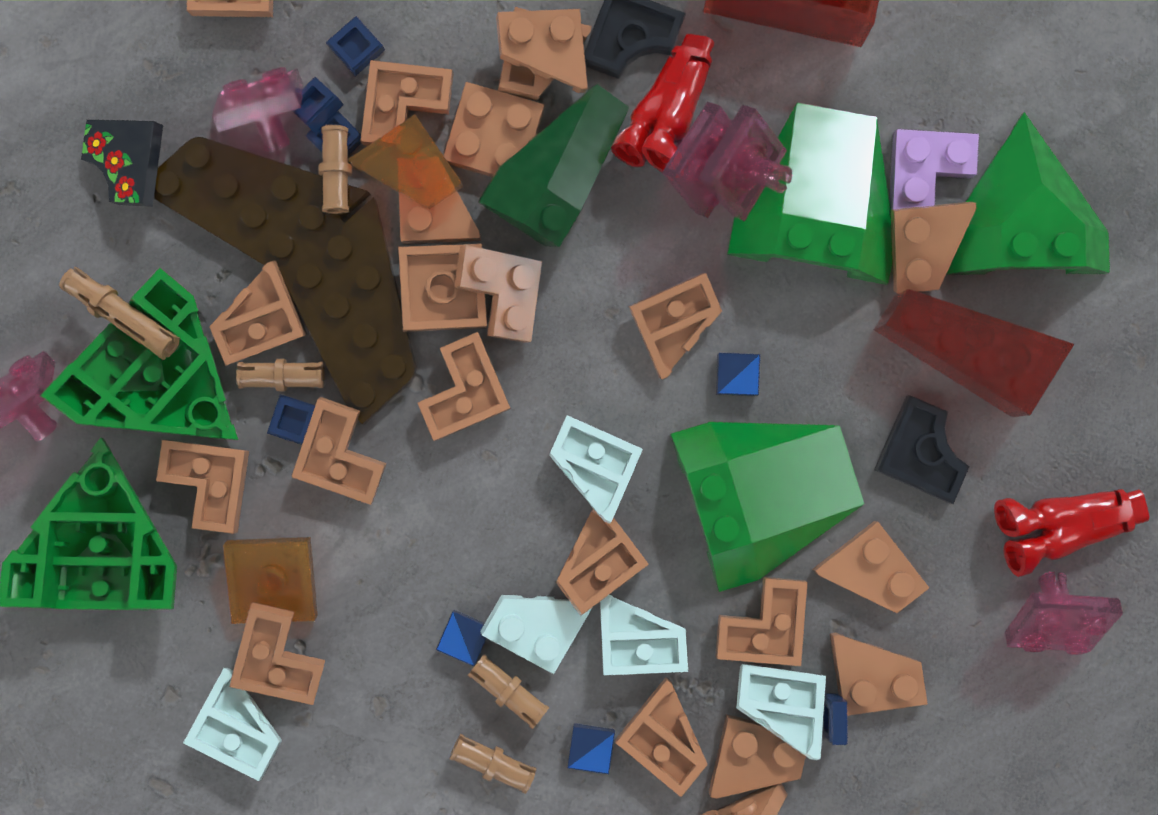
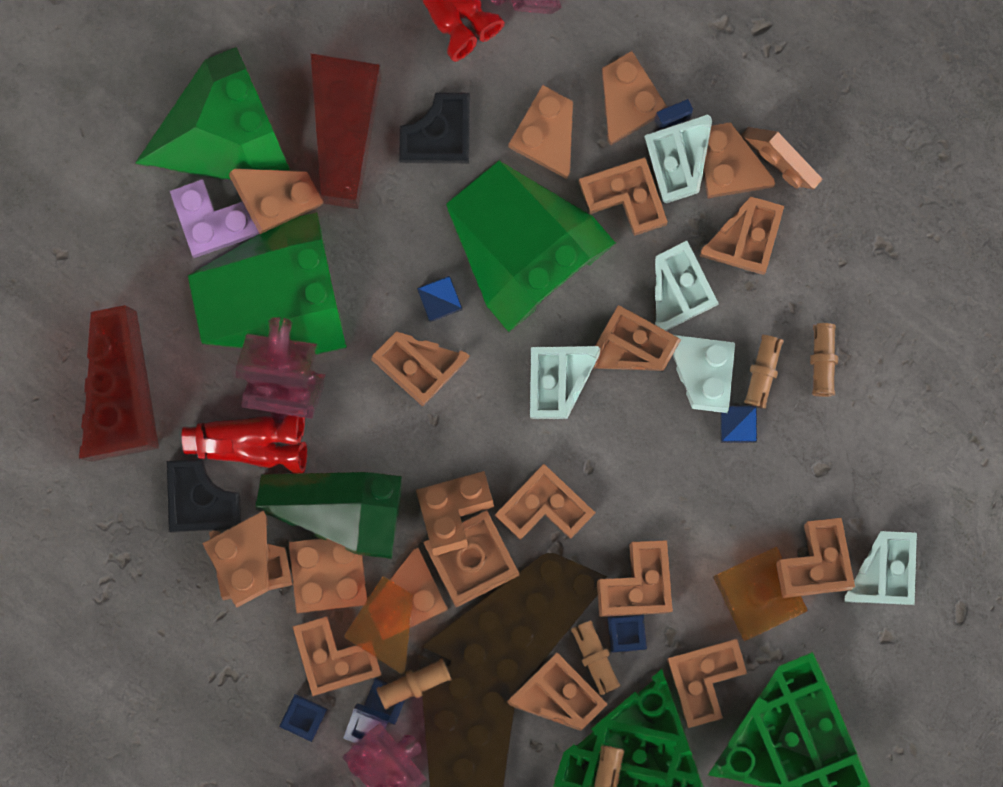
camera: 110 degrees left, 5 degrees down
tile [567,723,615,774] -> none

